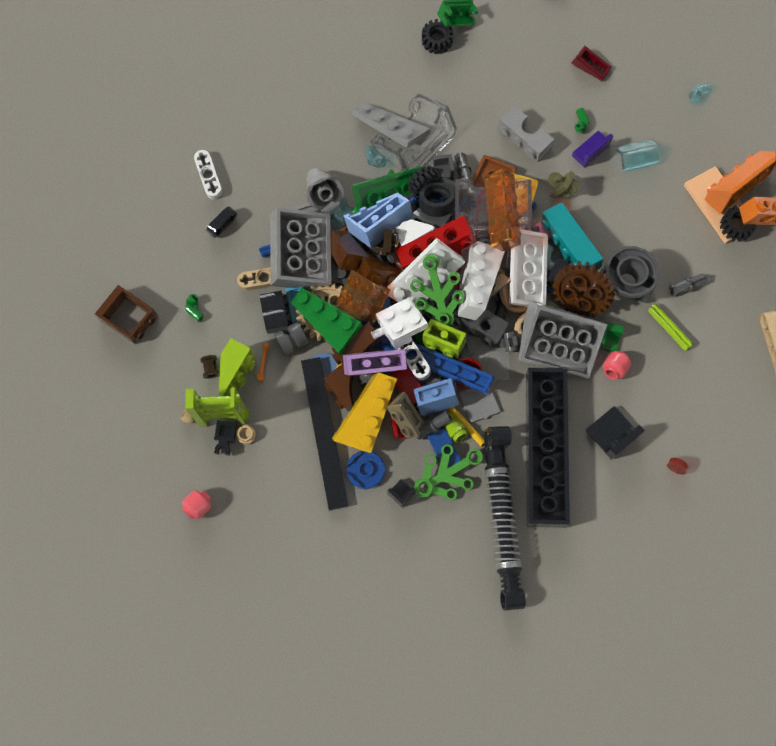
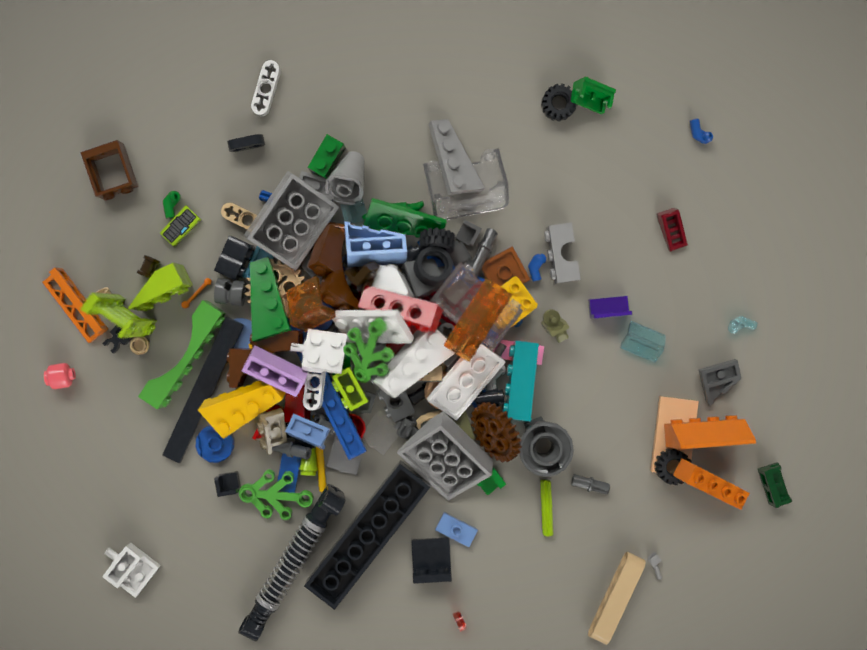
camera: 30 degrees right, 15 degrees up
clear light blue arm [364,146,387,168] -> none
green arm [574,107,590,133] -> none
coral head [602,351,631,380] -> none
none -> orange fence [42,267,108,343]
none -> white plate [102,542,161,598]
none -> bright green arch [138,300,226,410]
none -> tile [160,206,201,247]
none -> green brick [307,134,346,179]
none -> medium blue plate [435,512,478,547]
none -> blue arm [528,254,546,282]
none -> dark grey wing [698,359,742,405]

